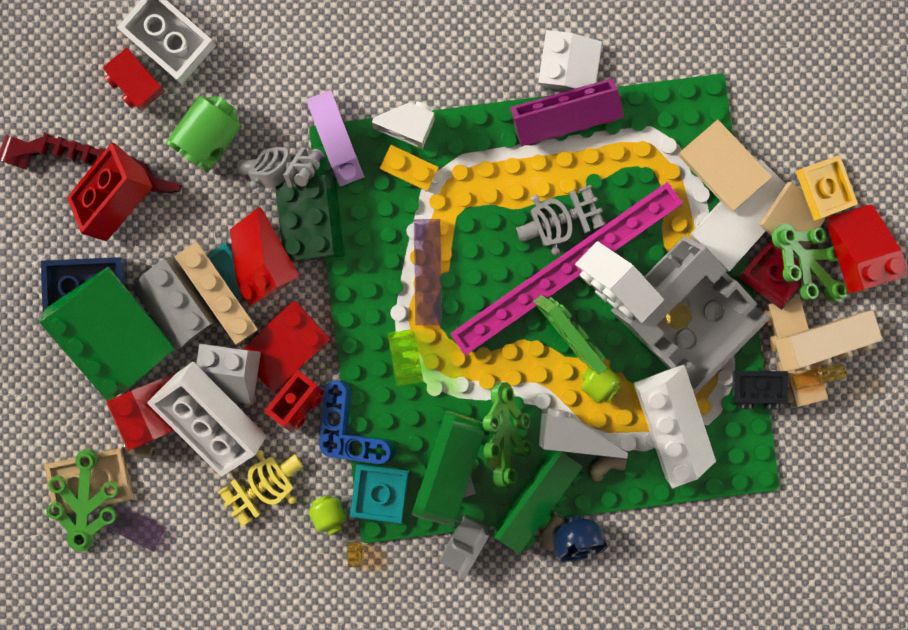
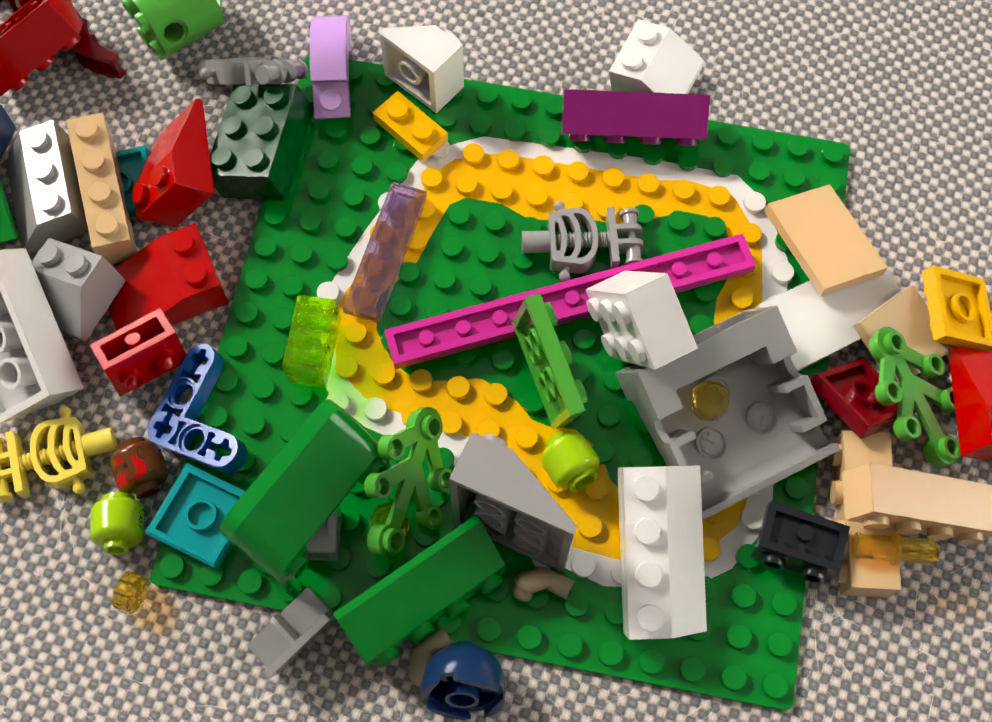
camera: 20 degrees right, 20 degrees down
none -> reddish brown head [109,437,169,499]

